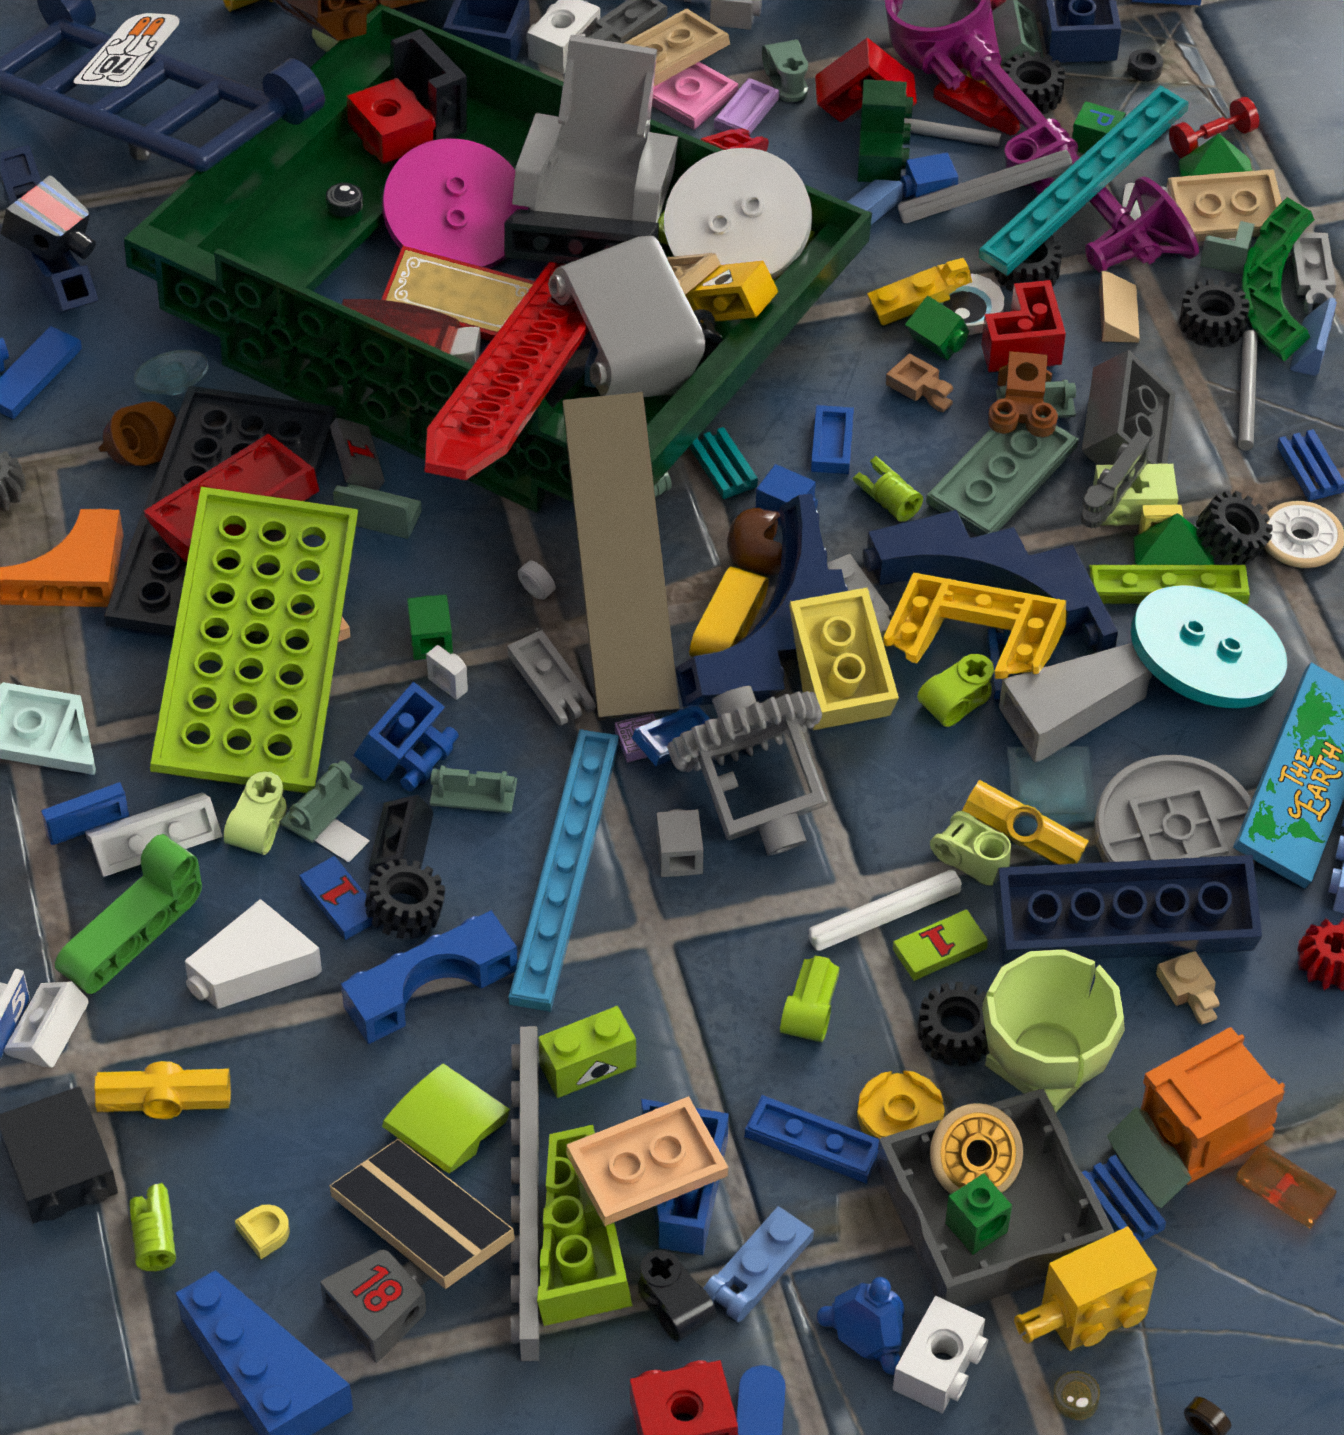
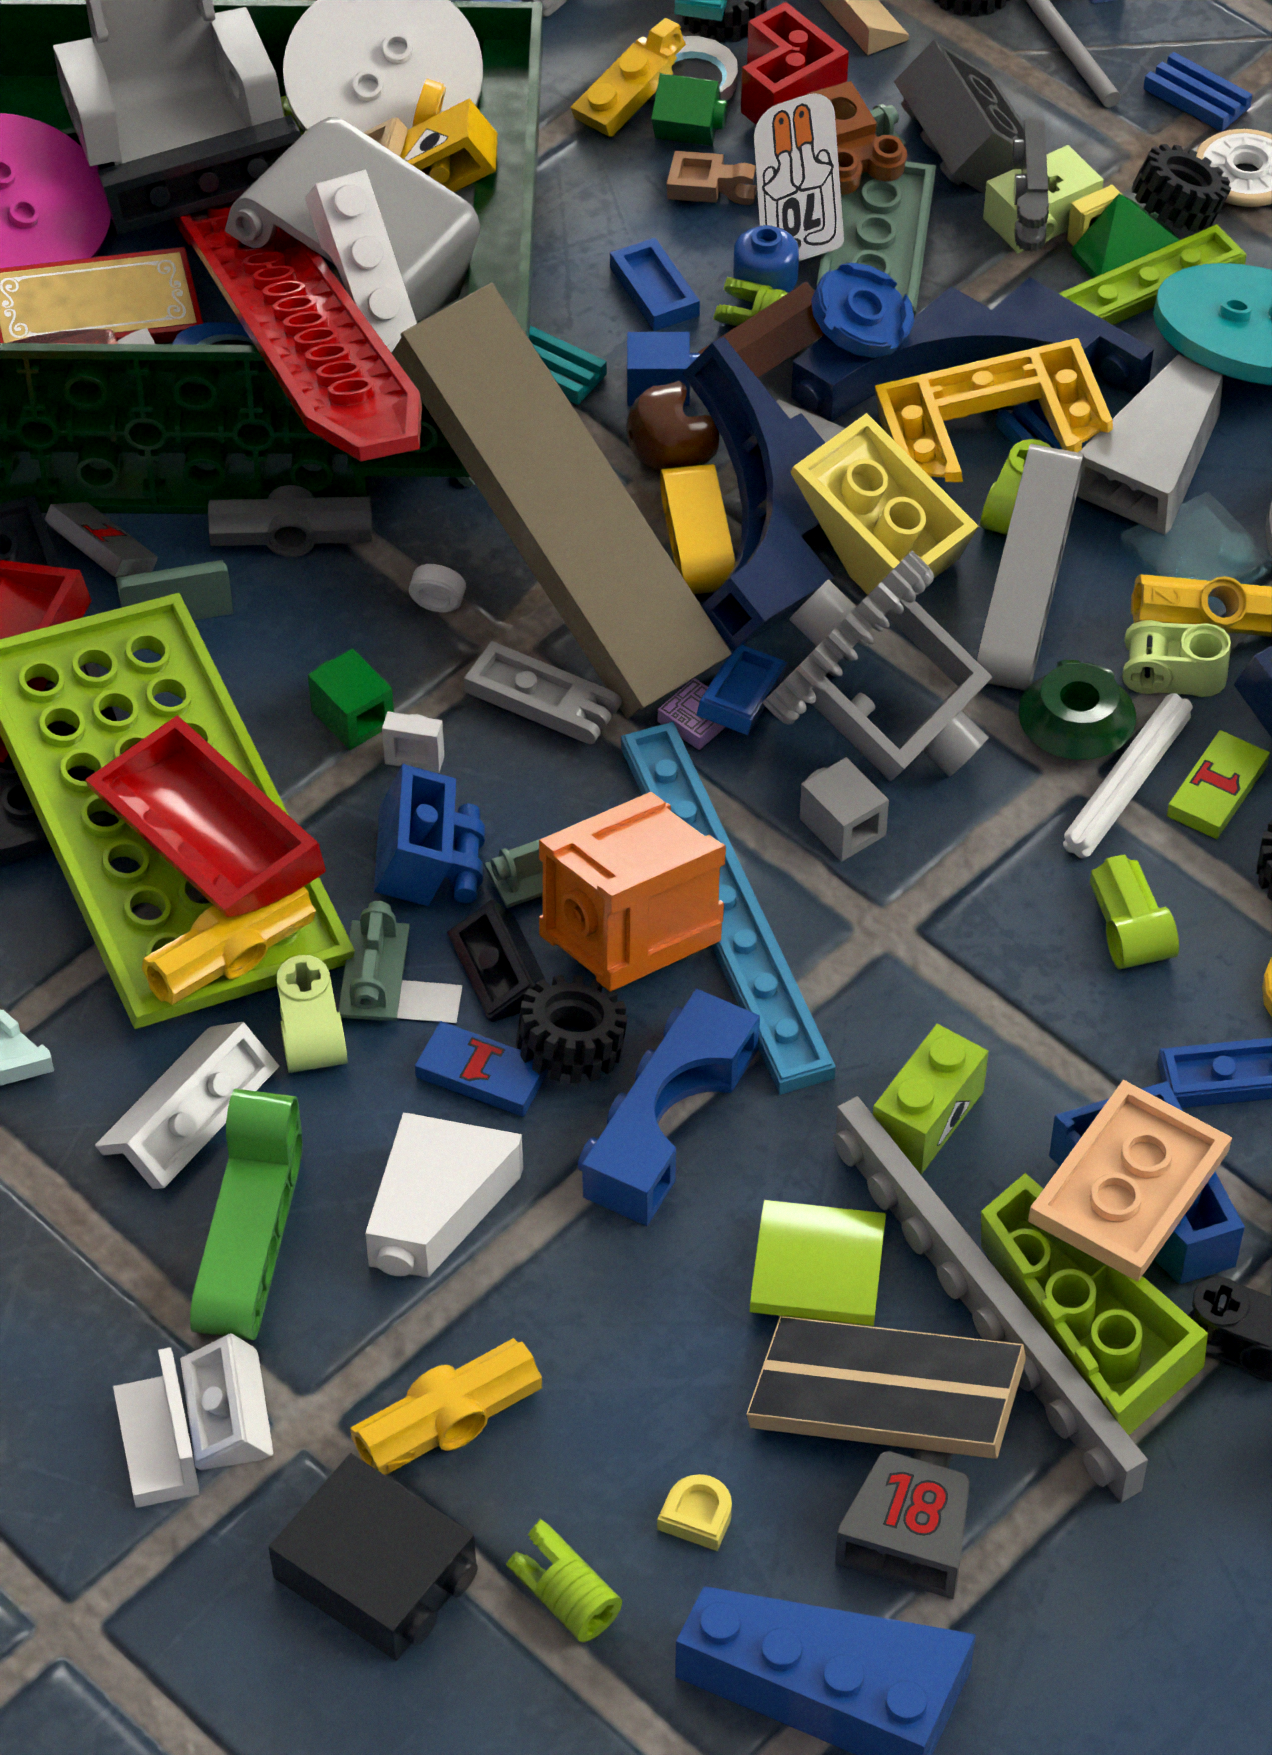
camera: 30 degrees left, 0 degrees up
blue tile [41,782,129,845] -> none
none -> red slope [85,715,326,918]
none -> yellow piece [142,887,316,1005]
none -> dark grey piece [208,485,372,557]
none -> white arch [305,169,417,353]
none -> yellow tile [413,78,446,127]
none -> orange container [539,792,726,992]
none -> reddish brown piece [698,281,825,378]
none -> blue head [733,225,799,293]
none -> sticker [754,94,844,261]
none -> blue tile [811,263,915,358]
none -> light grey beam [977,444,1084,691]
none -> dark green piece [1018,660,1136,760]

